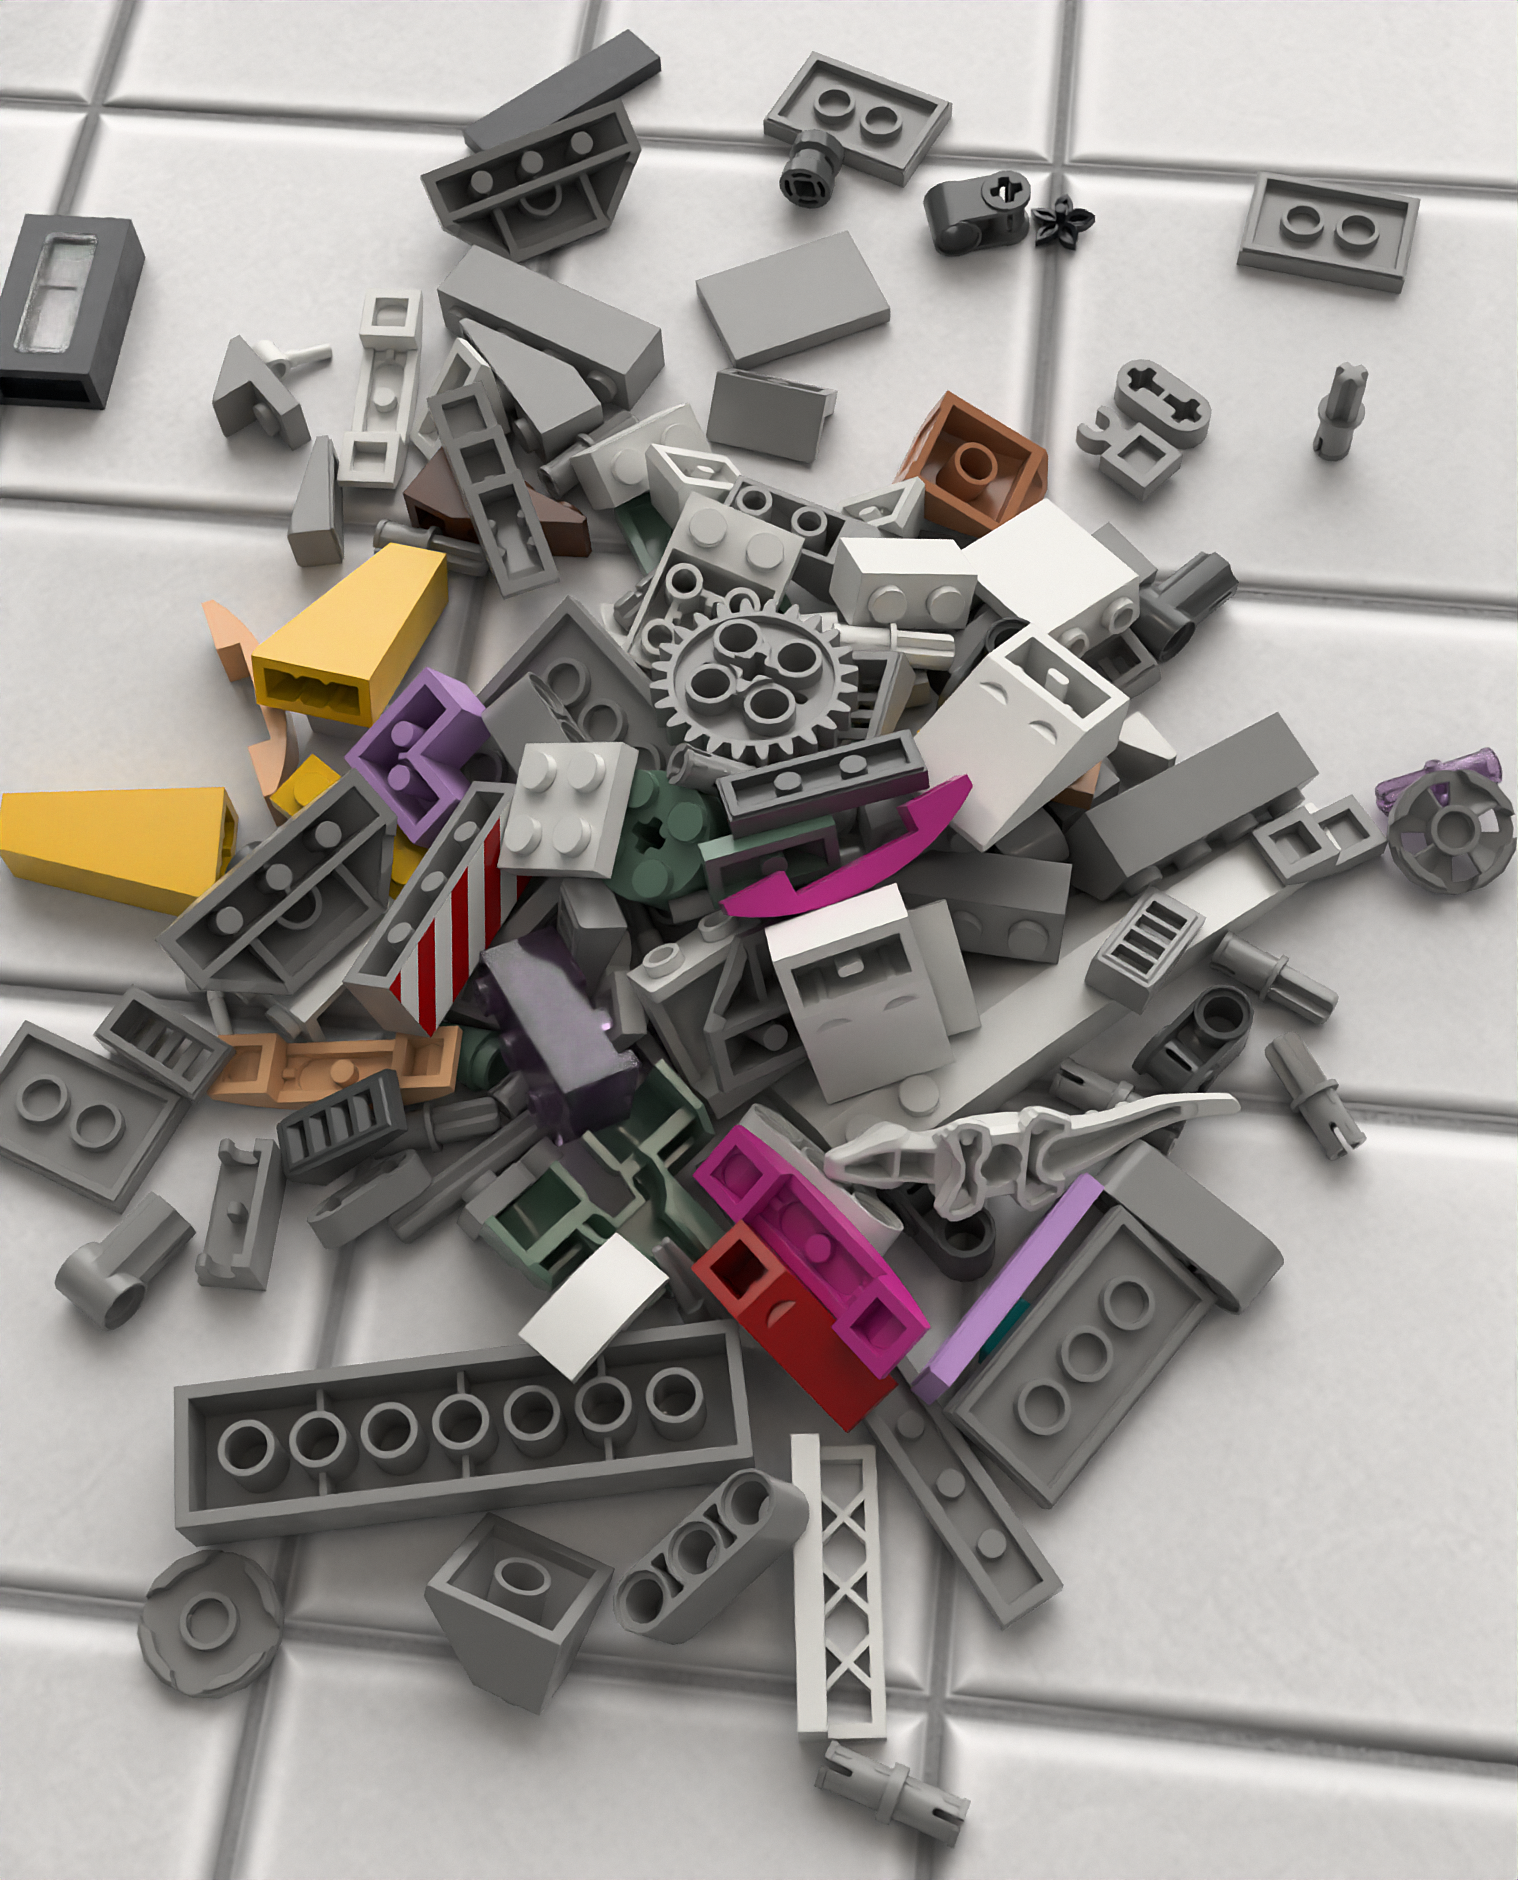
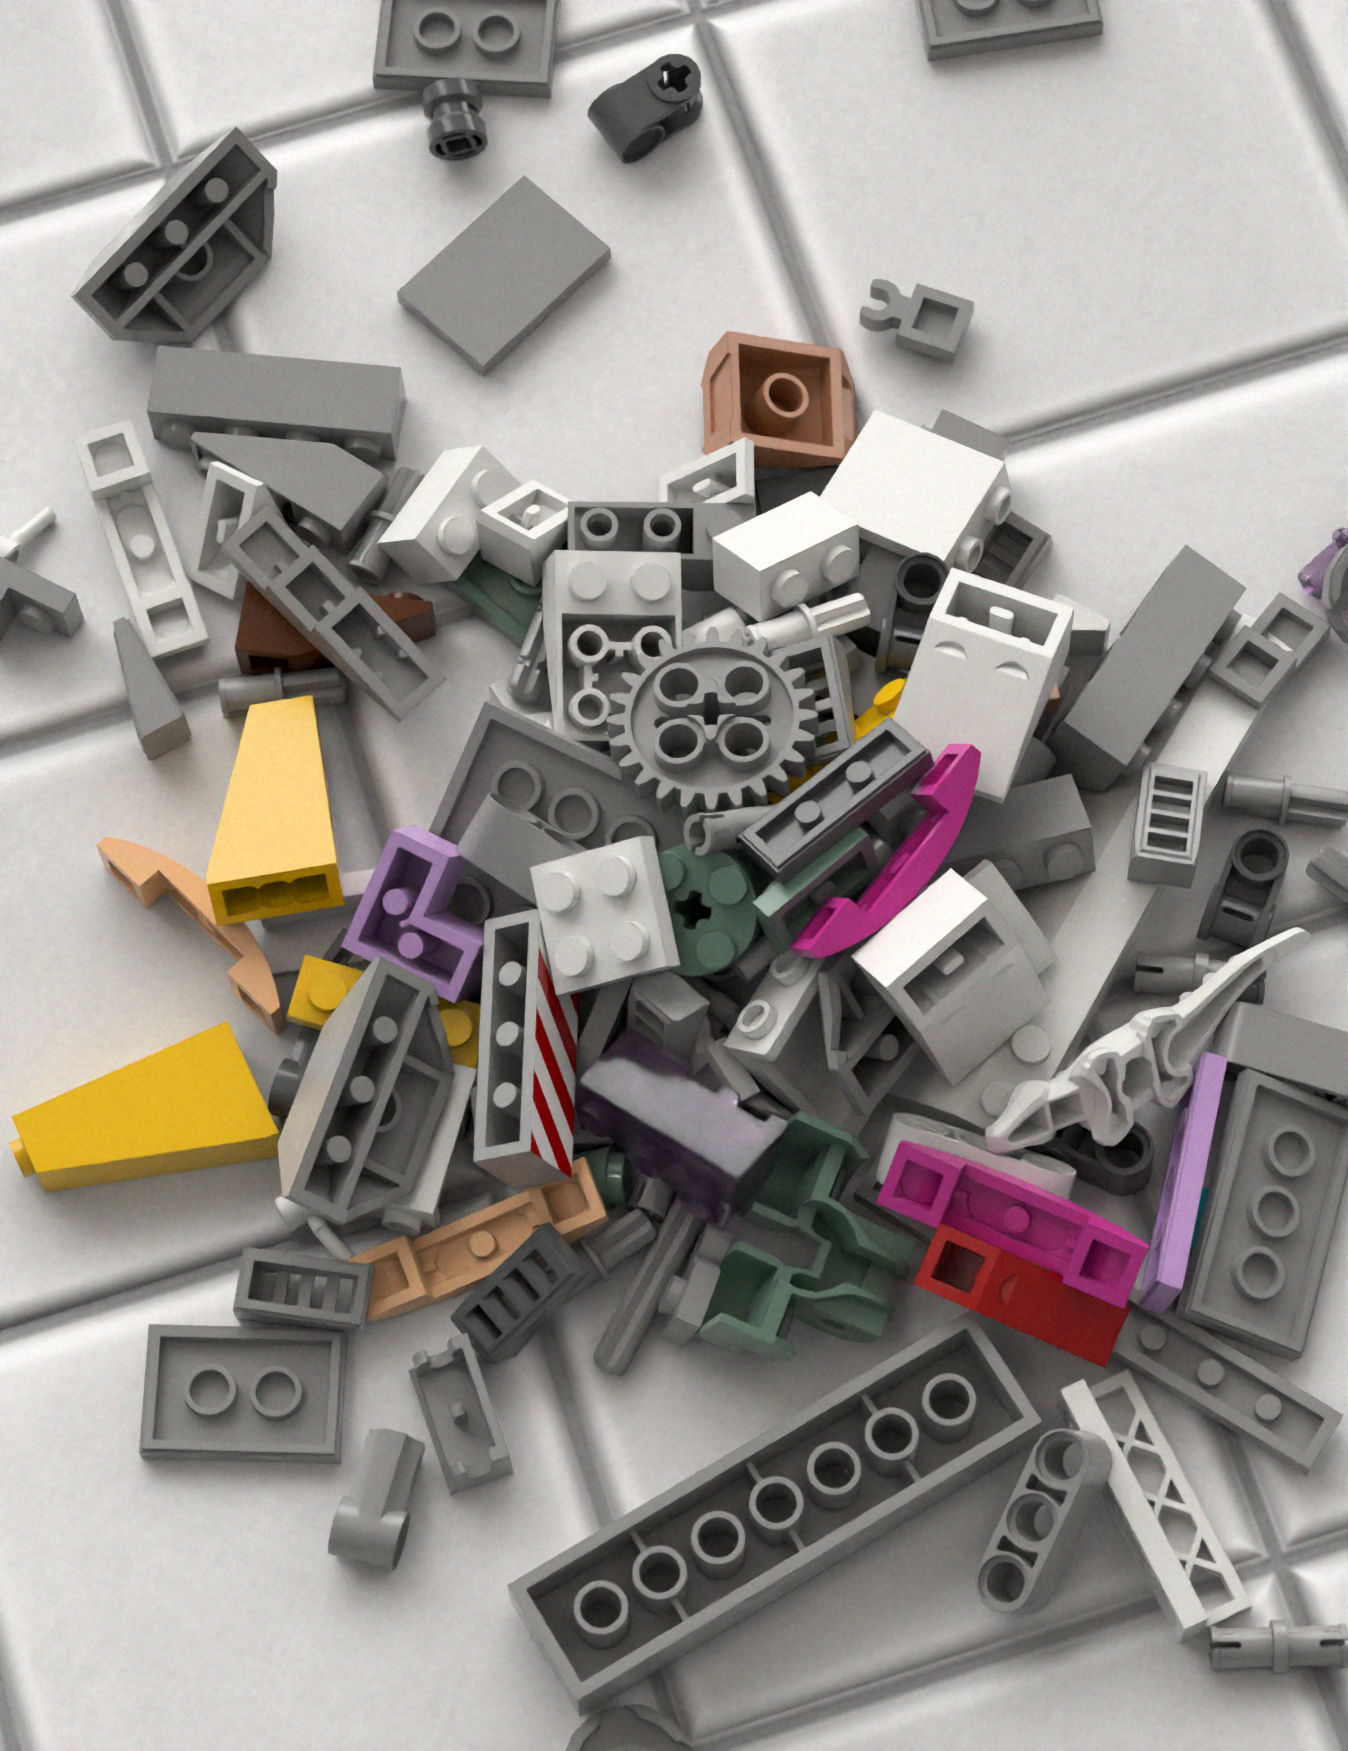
camera: 25 degrees left, 5 degrees up
light grey beam [307,1149,432,1250] -> none
light grey slope [424,1512,615,1715] -> none
tile [462,29,661,154] -> none
white slope [518,1232,670,1384] -> none
light grey piece [652,1237,734,1324] -> none
light grey panel [706,367,838,463] -> none
black plant [1031,194,1095,251] -> none
light grey beam [1114,359,1212,449] -> none
dark grey piece [1129,552,1239,663] -> none
light grey axle [1313,362,1369,461] -> none

